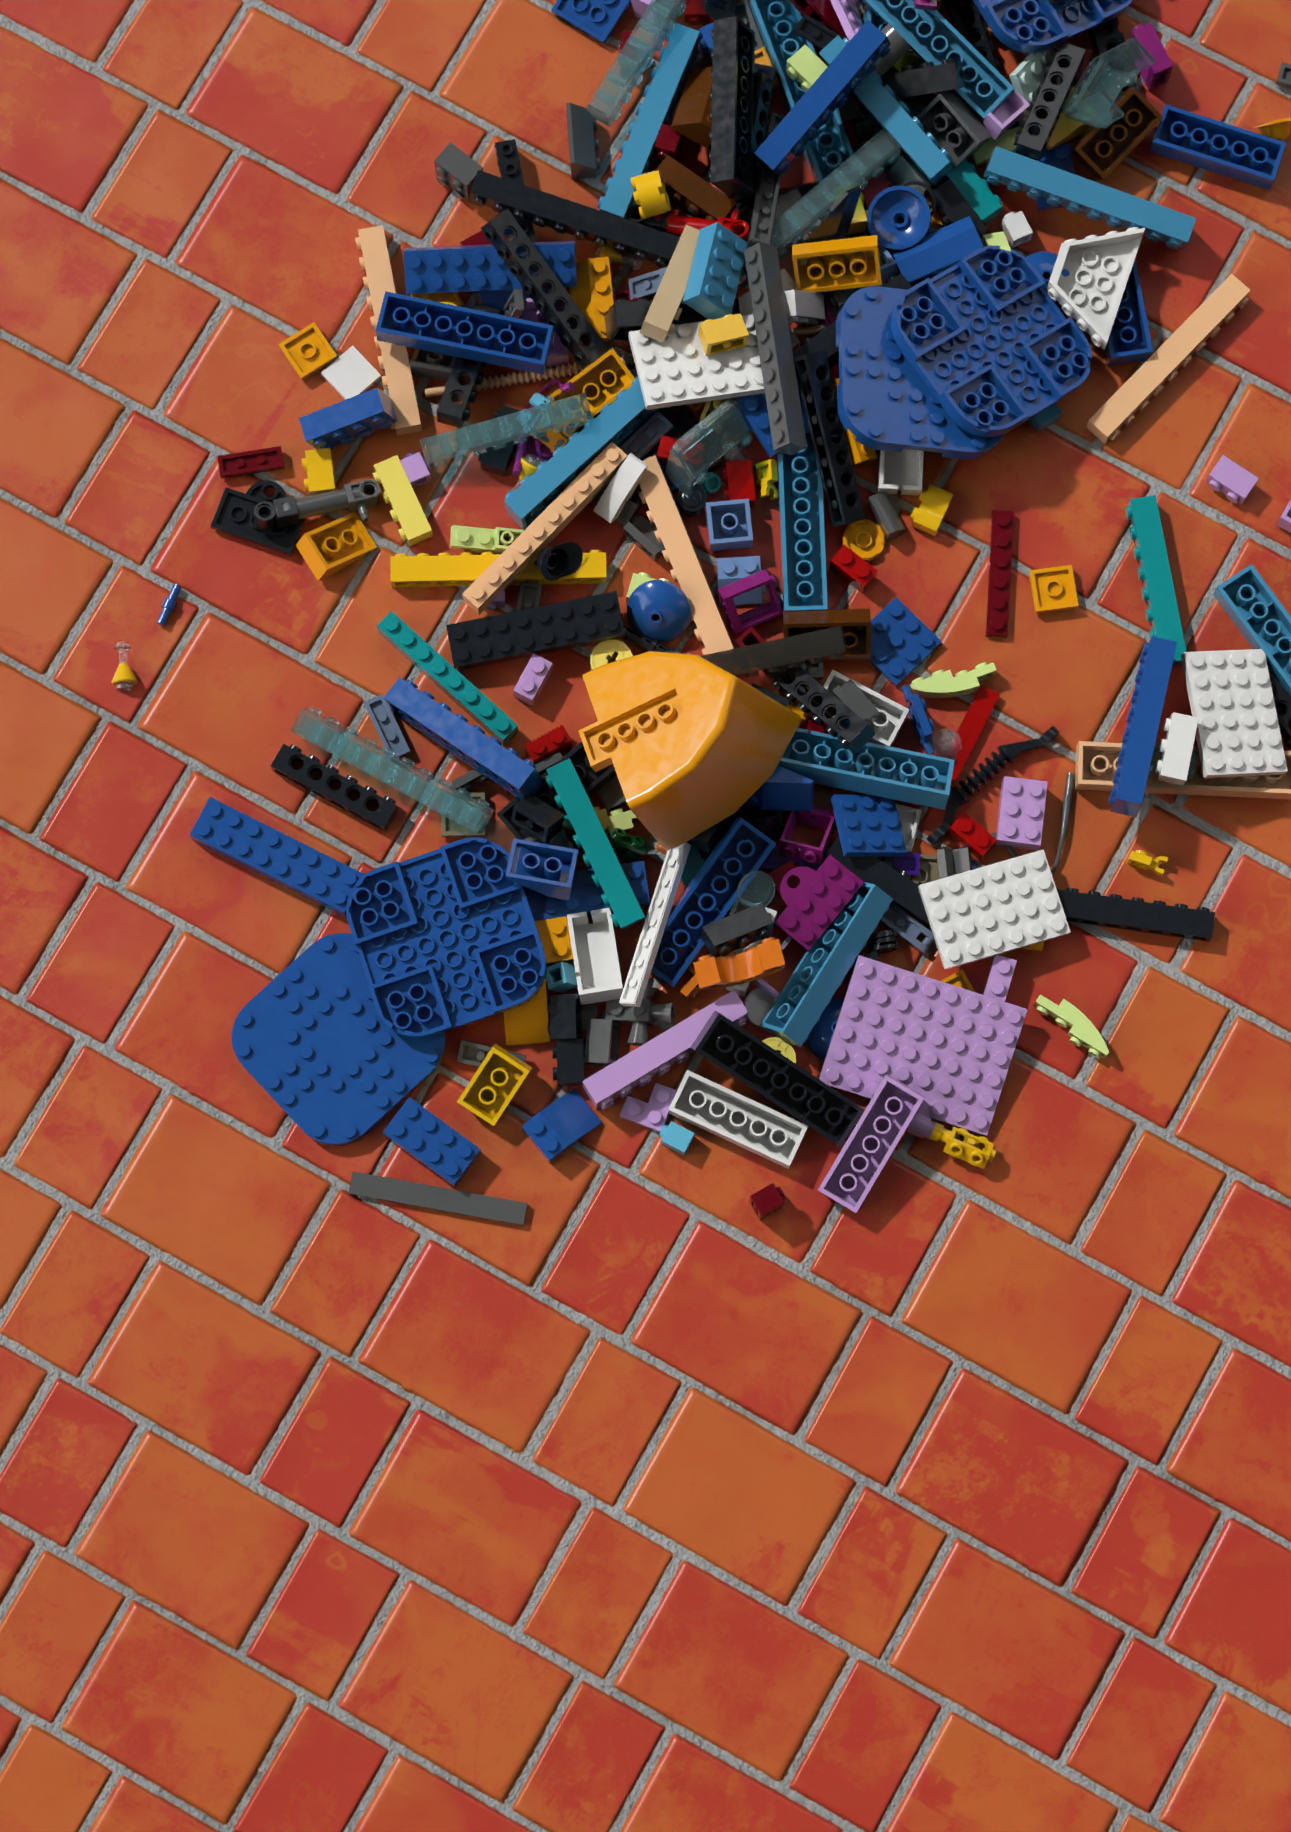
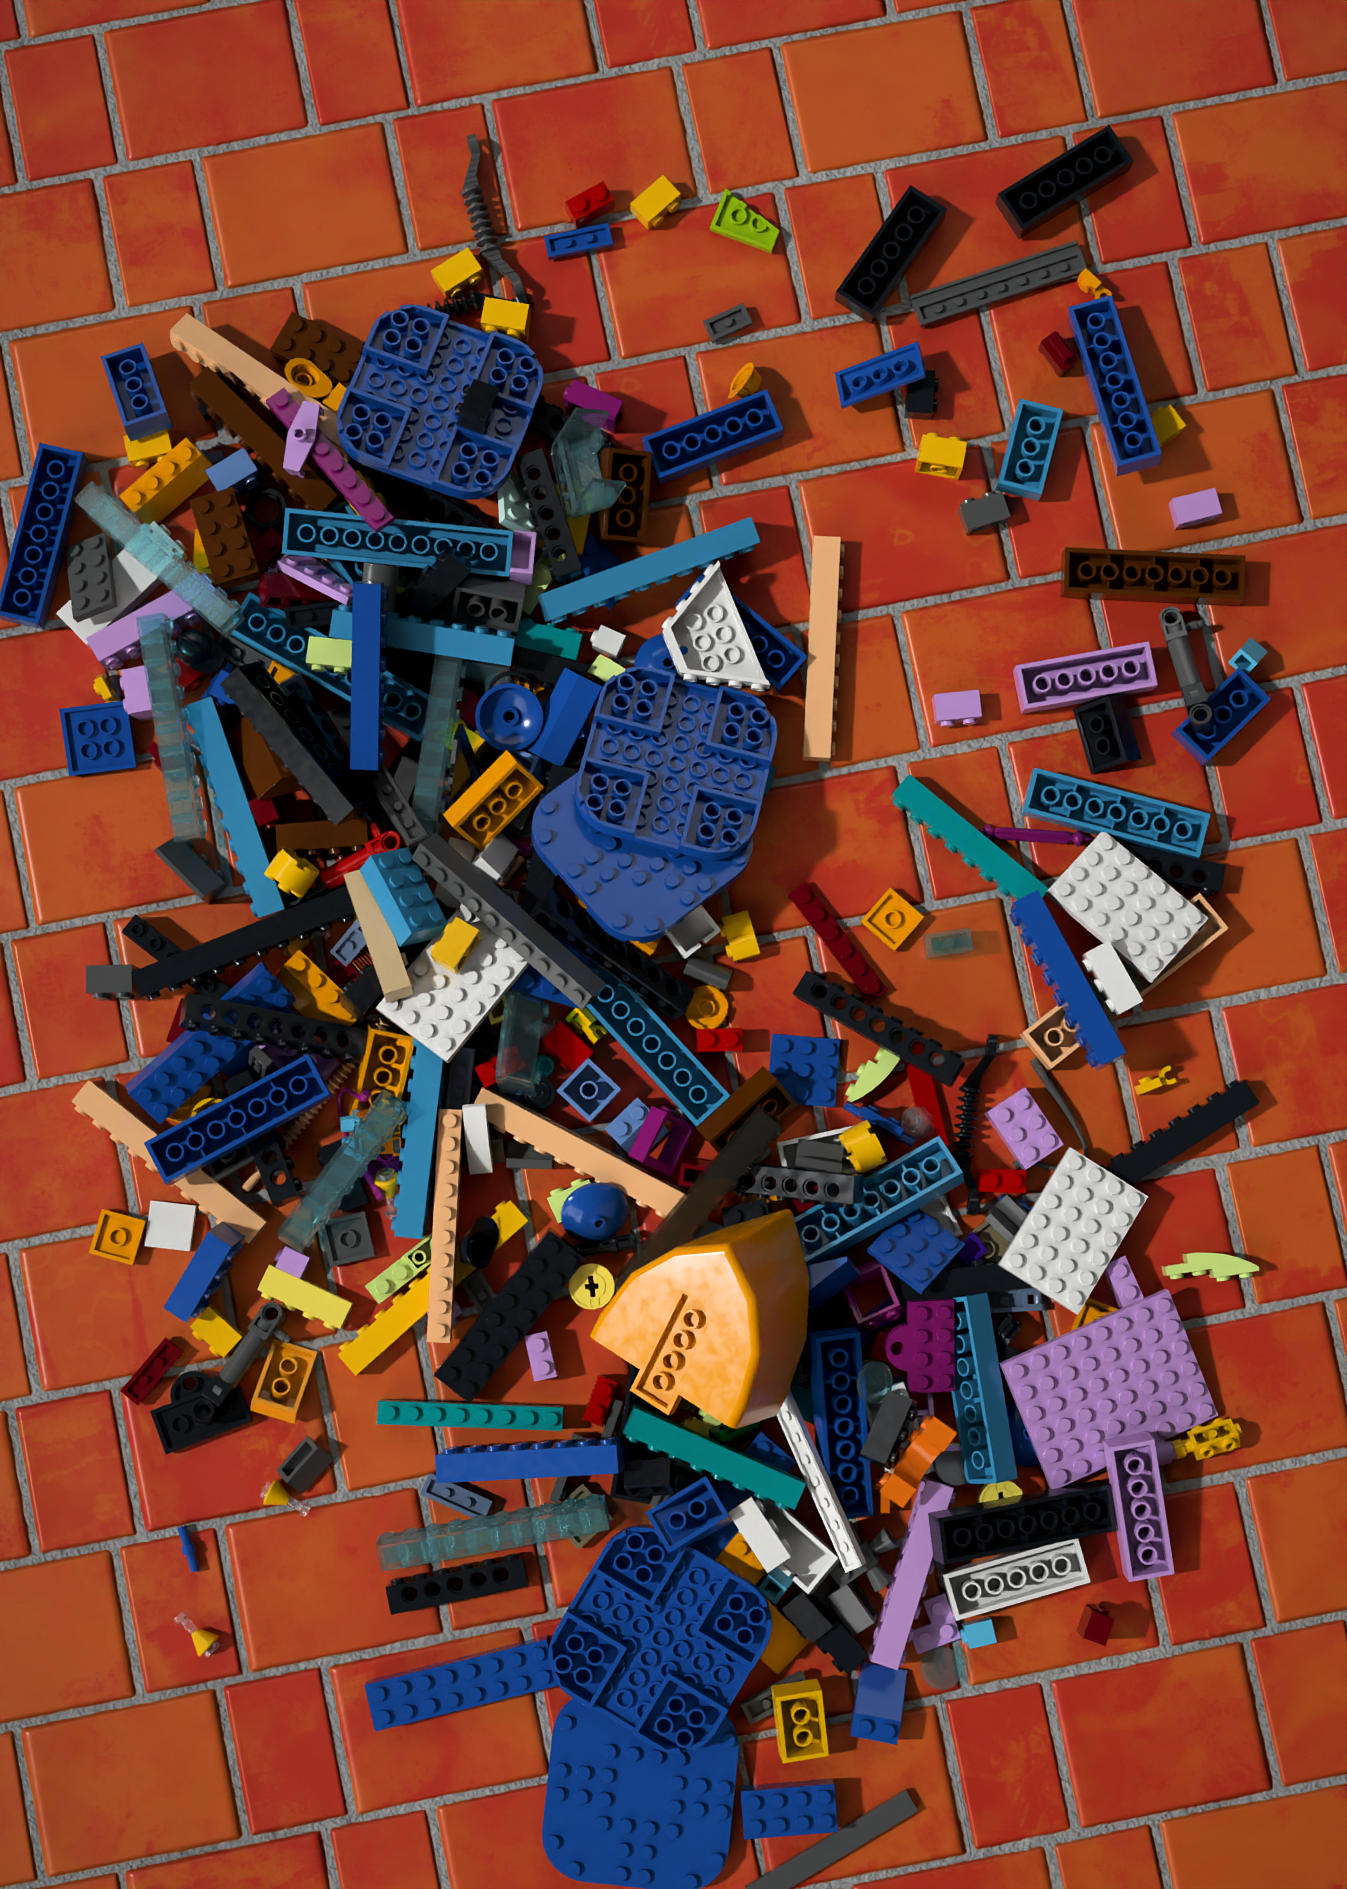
camera: 40 degrees left, 5 degrees up
none -> piece [259,1479,312,1518]
none -> dark grey brick [276,1435,334,1493]
none -> dark grey plate [320,1211,376,1267]
none -> white brick [728,1497,792,1573]
none -> black brick [793,970,965,1088]
none -> yellow brick [838,1120,887,1173]
none -> clear light blue piece [920,1646,962,1690]
none -> clear light blue brick [922,928,974,960]
none -> magenta wheel [978,824,1090,847]

